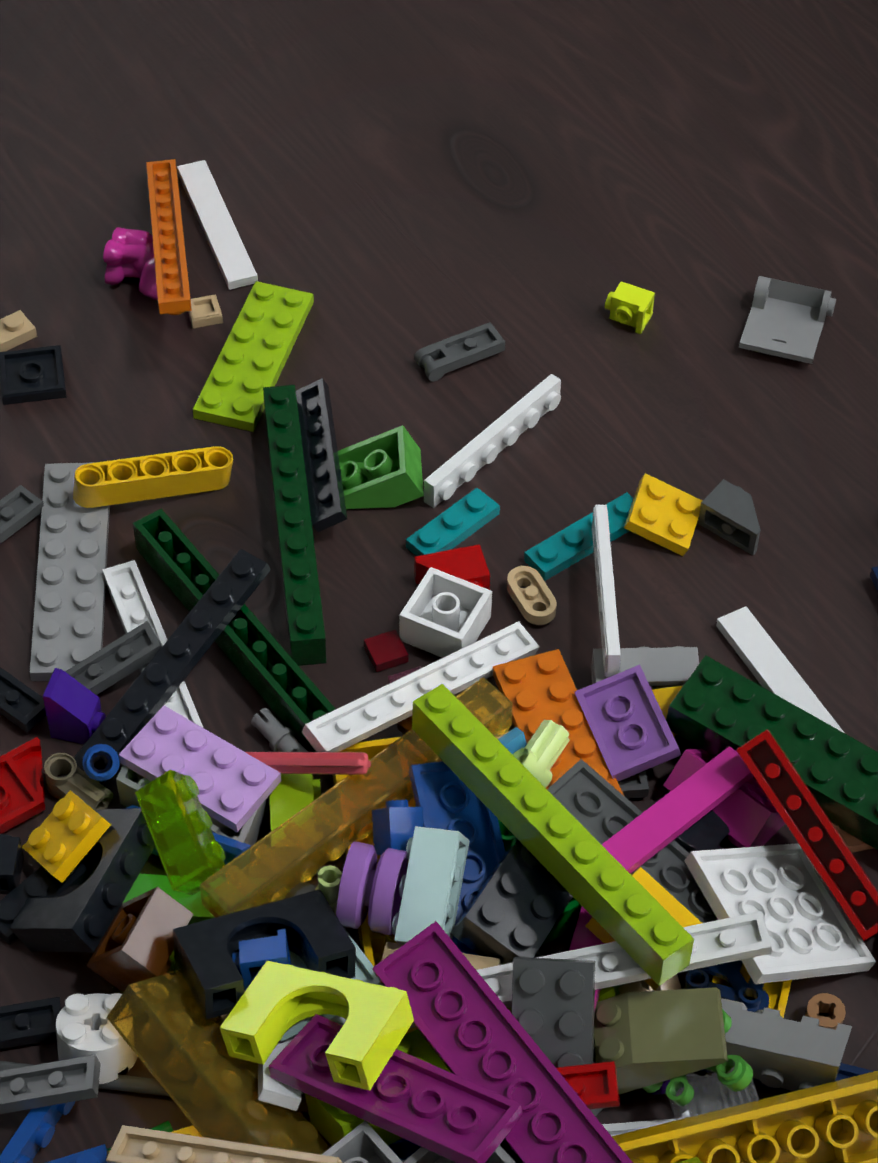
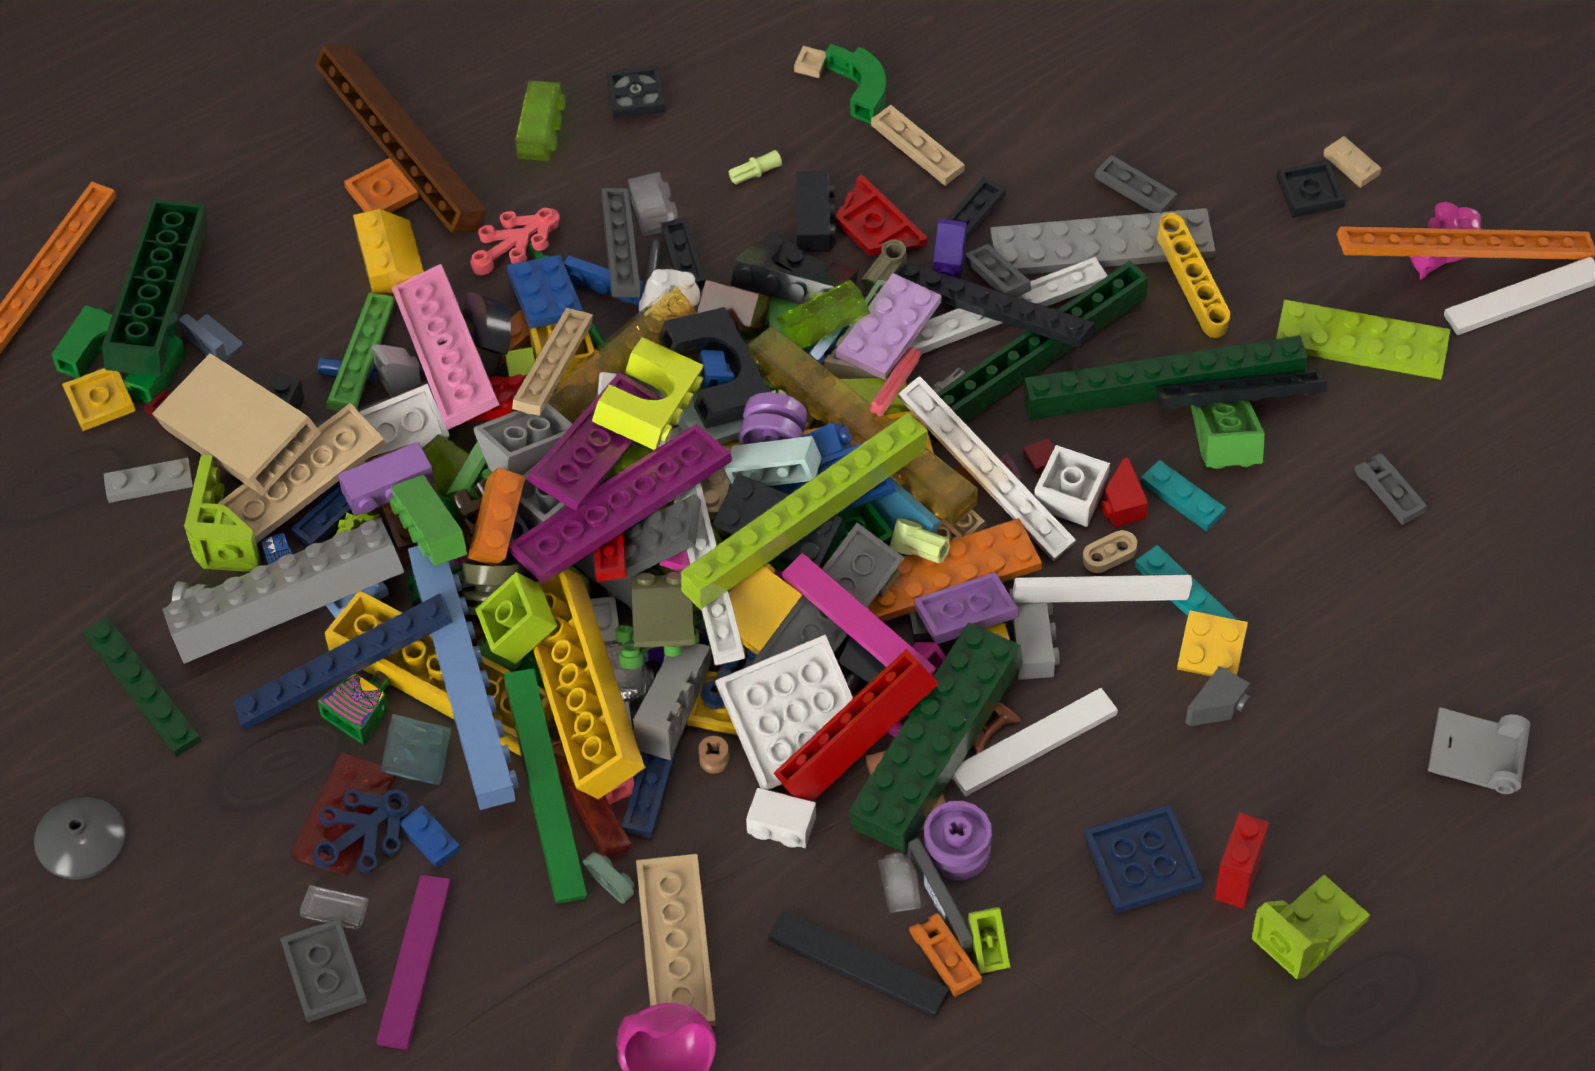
camera: 90 degrees right, 5 degrees up
yellow plate [22,790,111,883] -> none
blue brick [82,744,120,781] -> none
tan tile [188,294,223,329] -> none
white plate [424,374,561,508] -> none
neon yellow brick [605,281,655,334] -> none

